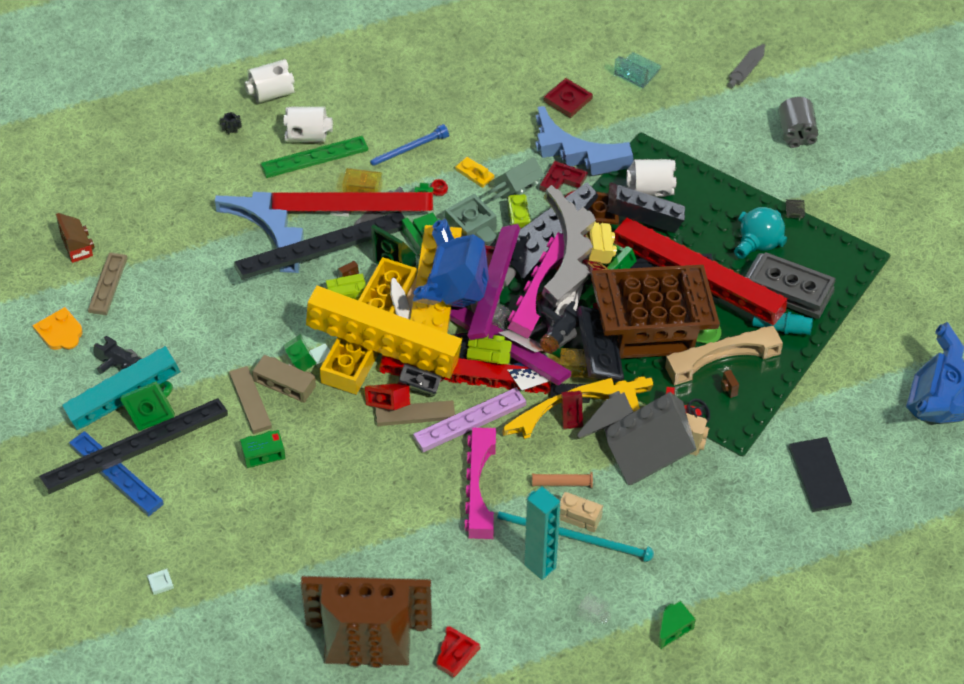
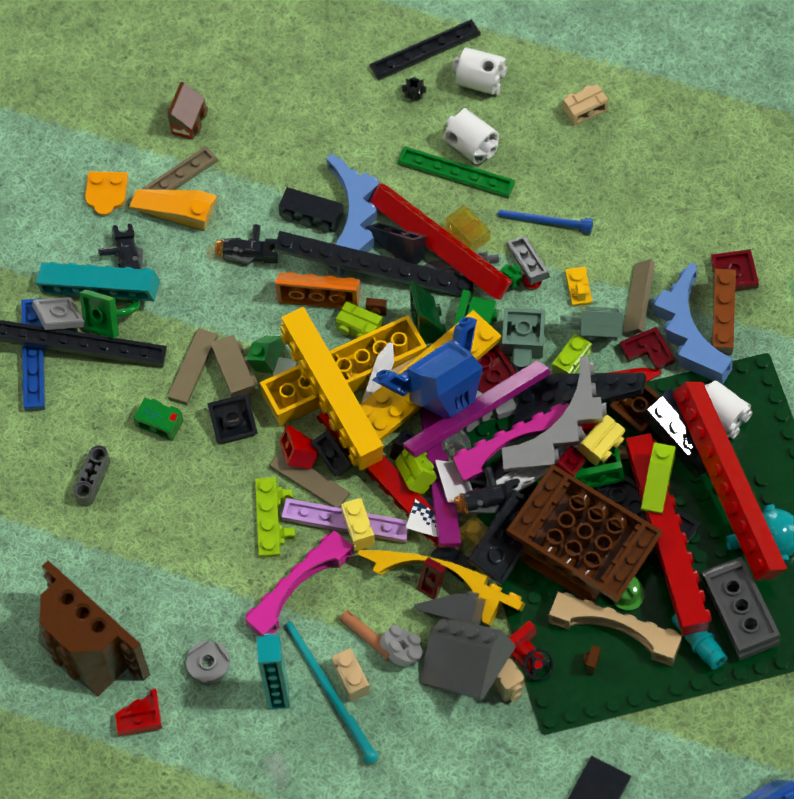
camera: 45 degrees right, 10 degrees up
none -> light grey plate [32,297,85,330]
none -> dark grey beam [74,445,110,507]
none -> light orange wedge [129,190,218,231]
none -> light grey plate [186,641,230,685]
none -> black slope [207,393,258,444]
none -> black piece [215,224,278,265]
none -> lime hinge [255,477,296,558]
none -> orange slope [275,272,361,308]
none -> black brick [278,187,344,232]
none -> light yellow brick [341,498,375,551]
none -> black slope [366,223,426,264]
none -> black tile [370,19,481,81]
none -> light grey plate [380,625,422,667]
none -> dark grey tile [507,236,550,284]
none -> tan brick [562,84,609,126]
none -> dark tan tile [623,259,655,336]
none -> lime slope [641,443,675,515]
none -> red brick [672,382,787,580]
none -> dark orange arch [711,269,736,355]

